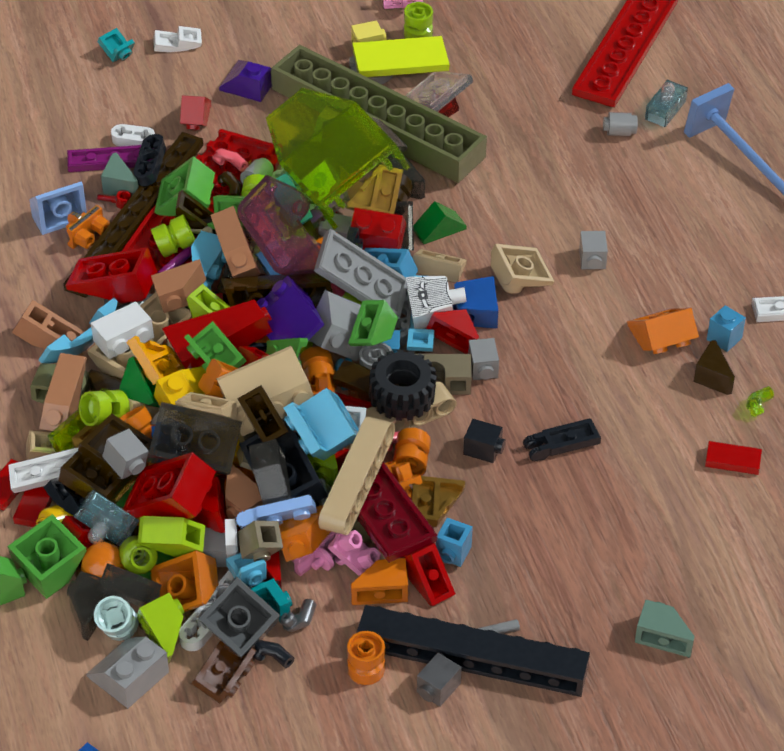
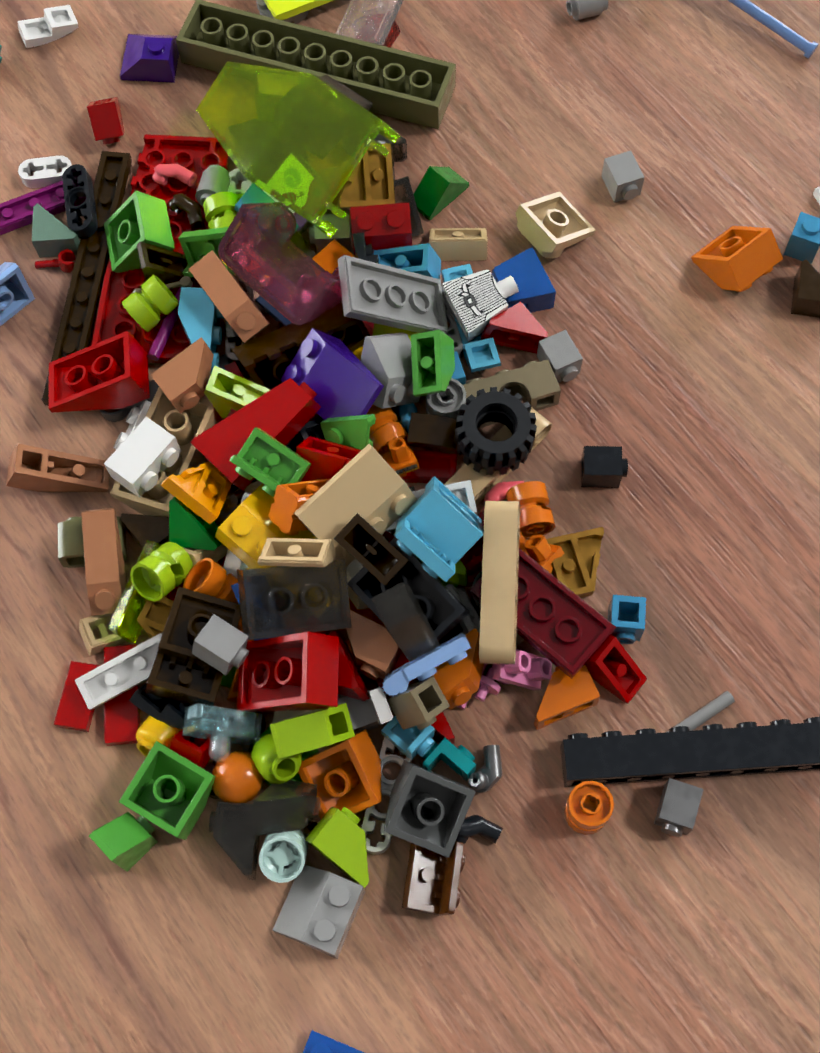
camera: 15 degrees left, 20 degrees up
medium azure slope [39,298,118,364] -> none
orange hips [66,205,110,249] -> none
black hinge [523,418,601,462] -> none

